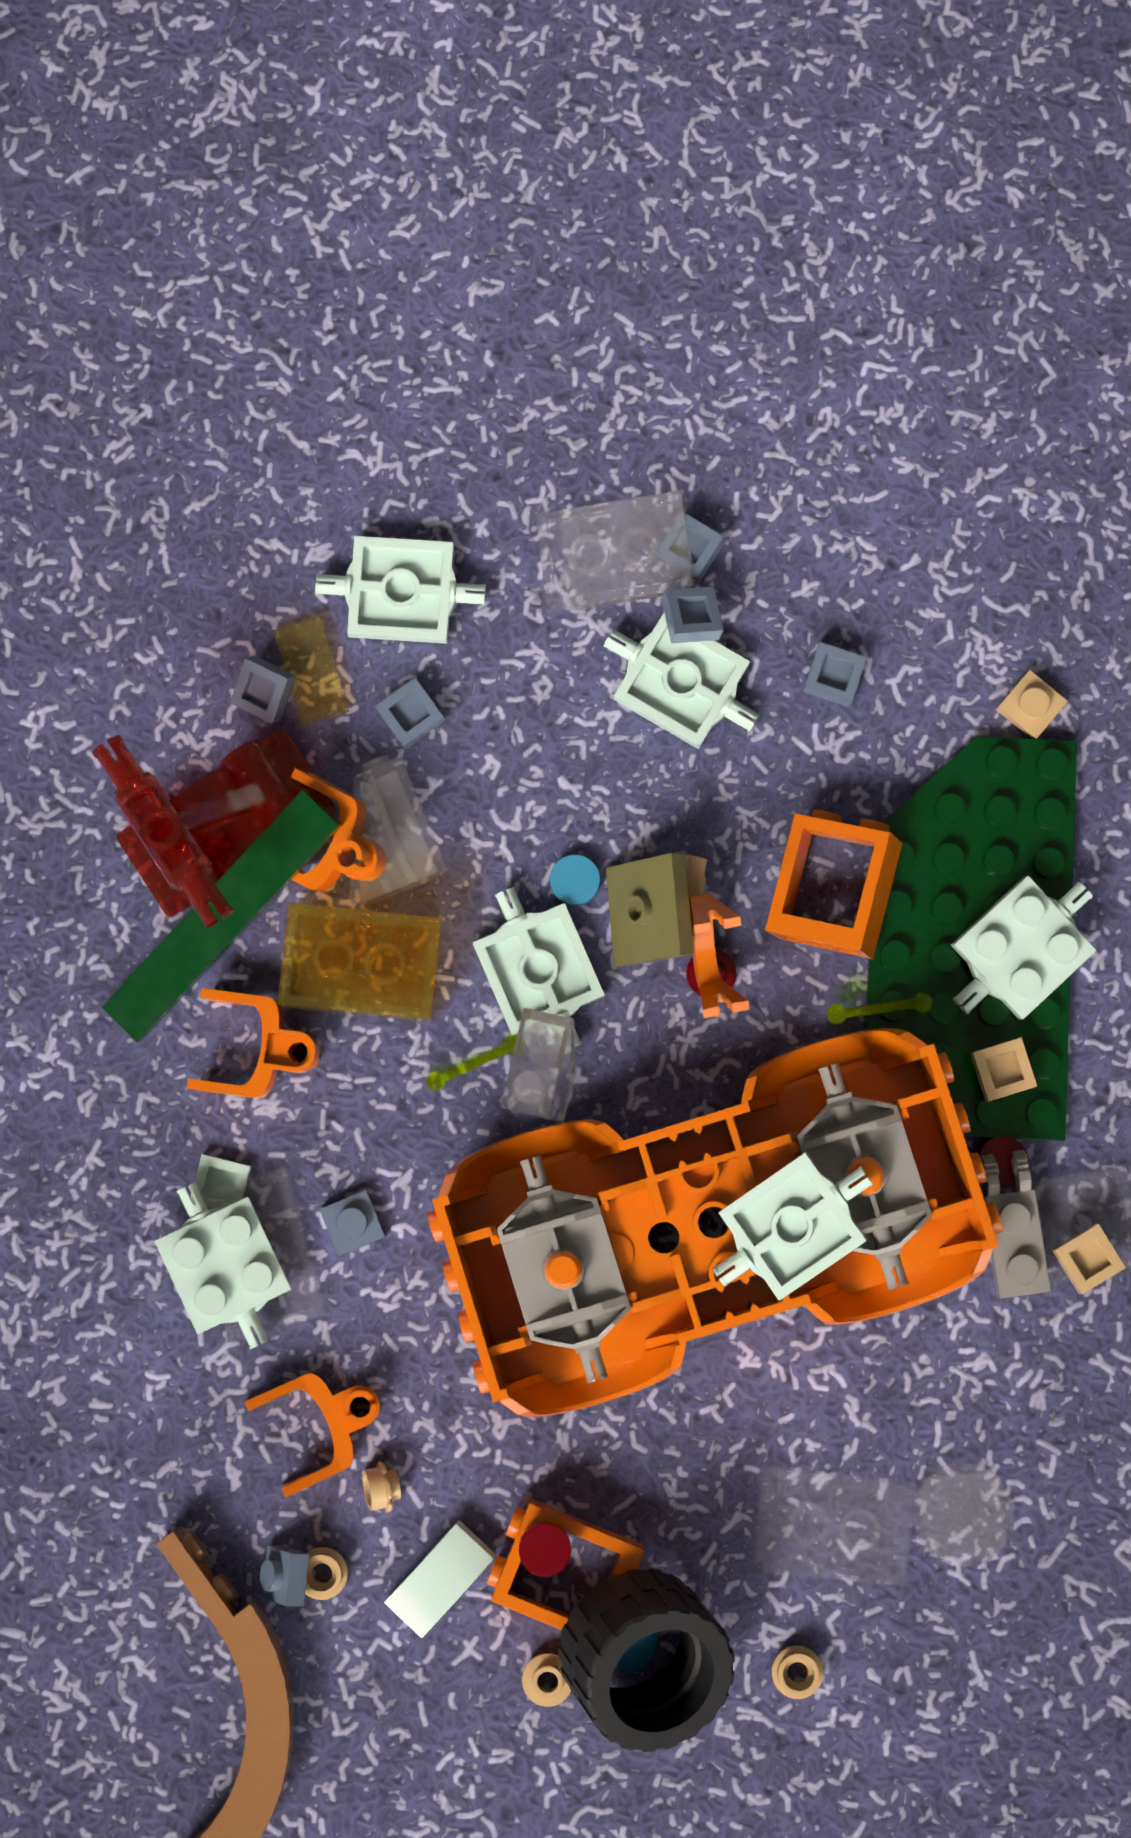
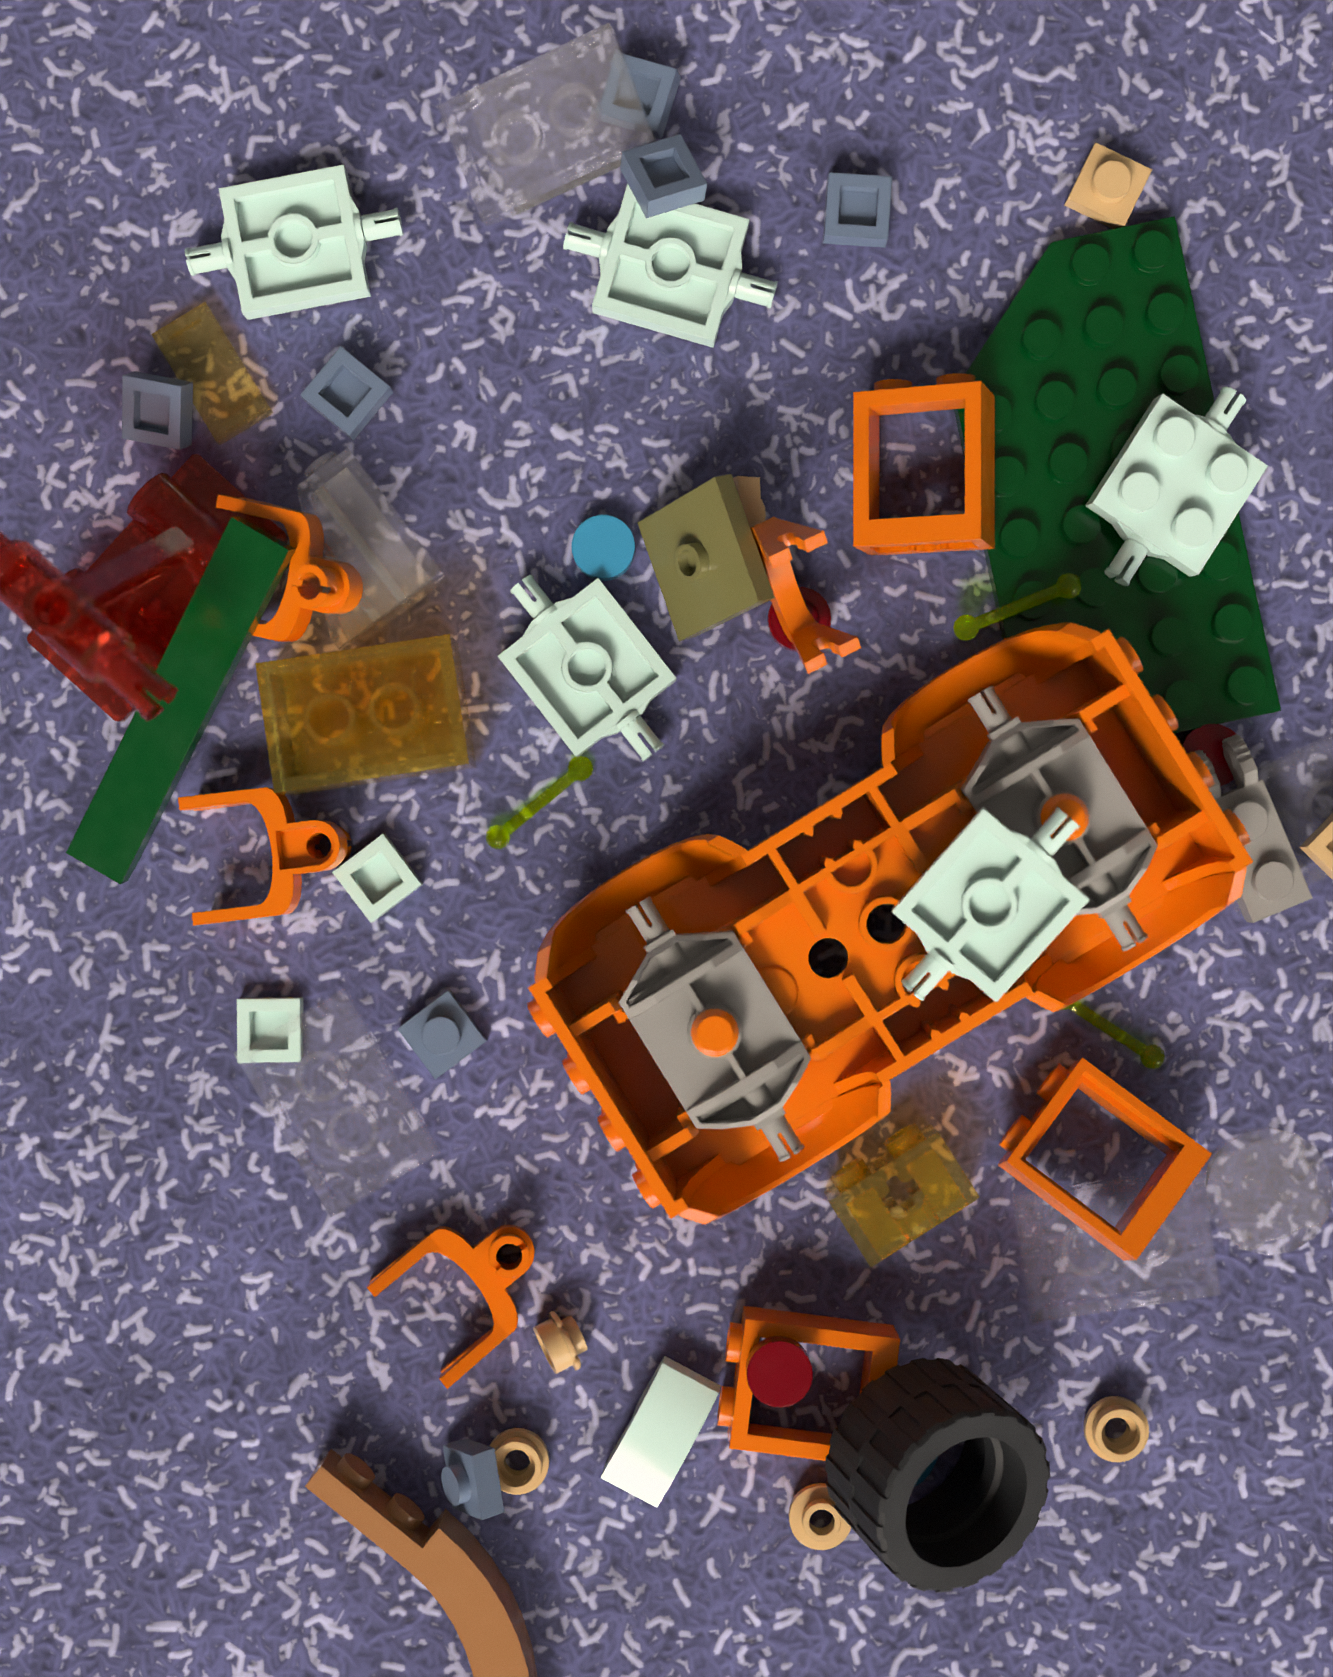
camera: 15 degrees left, 5 degrees up
light aqua plate [154,1182,291,1349] -> none
clear slope [500,1008,575,1122] -> none
tan plate [970,1037,1037,1102] -> none
none -> light aqua tile [332,834,423,923]
none -> clear yellow brick [824,1123,980,1267]
none -> orange window [998,1057,1212,1261]
none -> clear neon green hinge [1061,1001,1165,1069]

